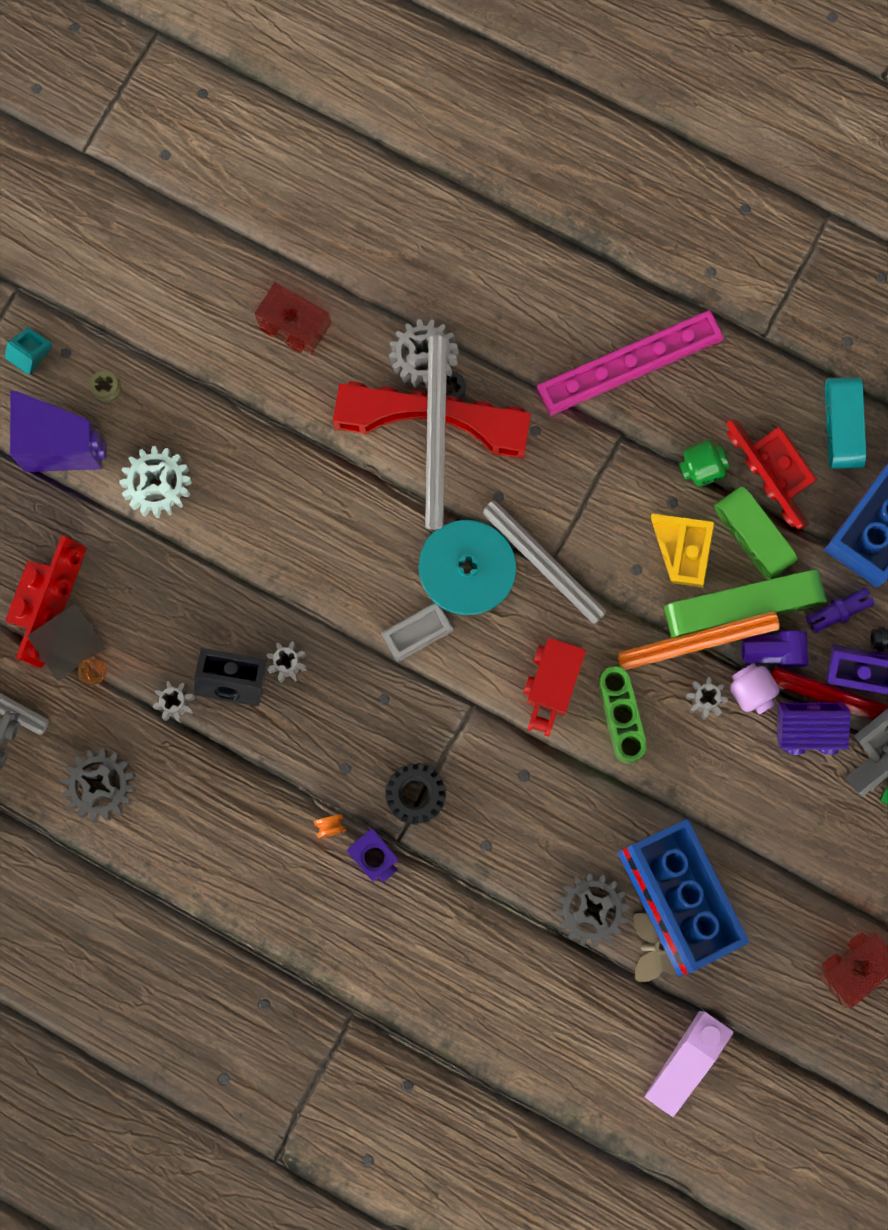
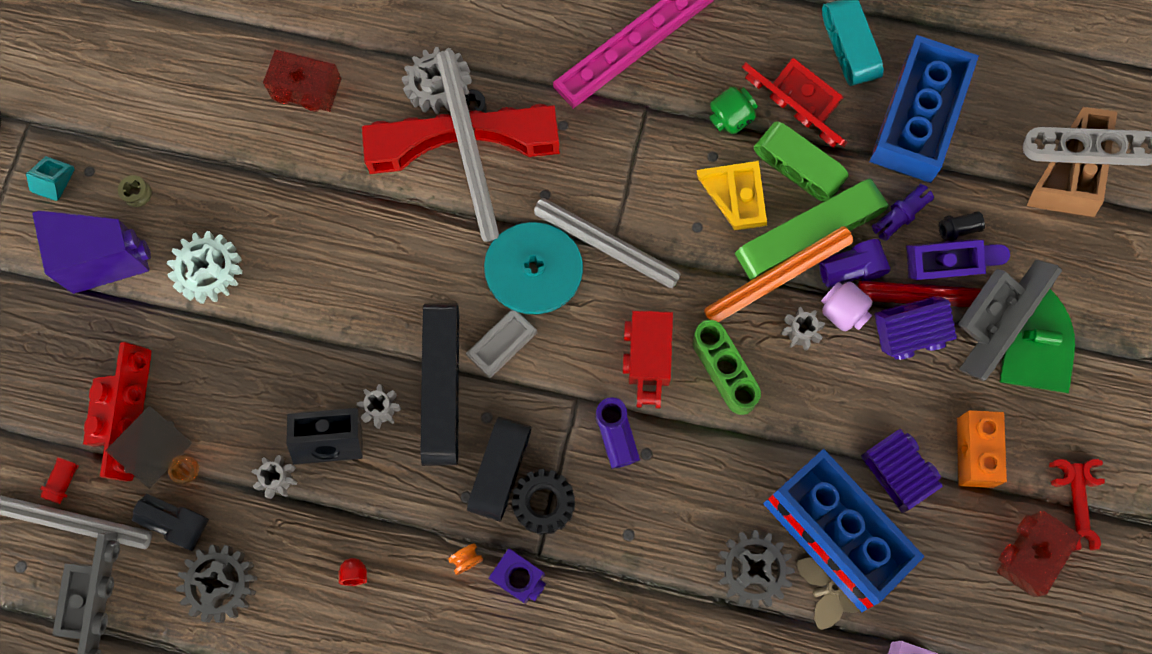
camera: 15 degrees left, 5 degrees down
none -> black piece [132,493,209,551]
none -> red hinge [339,558,367,586]
none -> black beam [420,303,460,466]
none -> black beam [467,417,532,522]
none -> dark purple piece [595,397,640,469]
none -> dark purple brick [861,429,943,513]
none -> orange brick [957,410,1007,488]

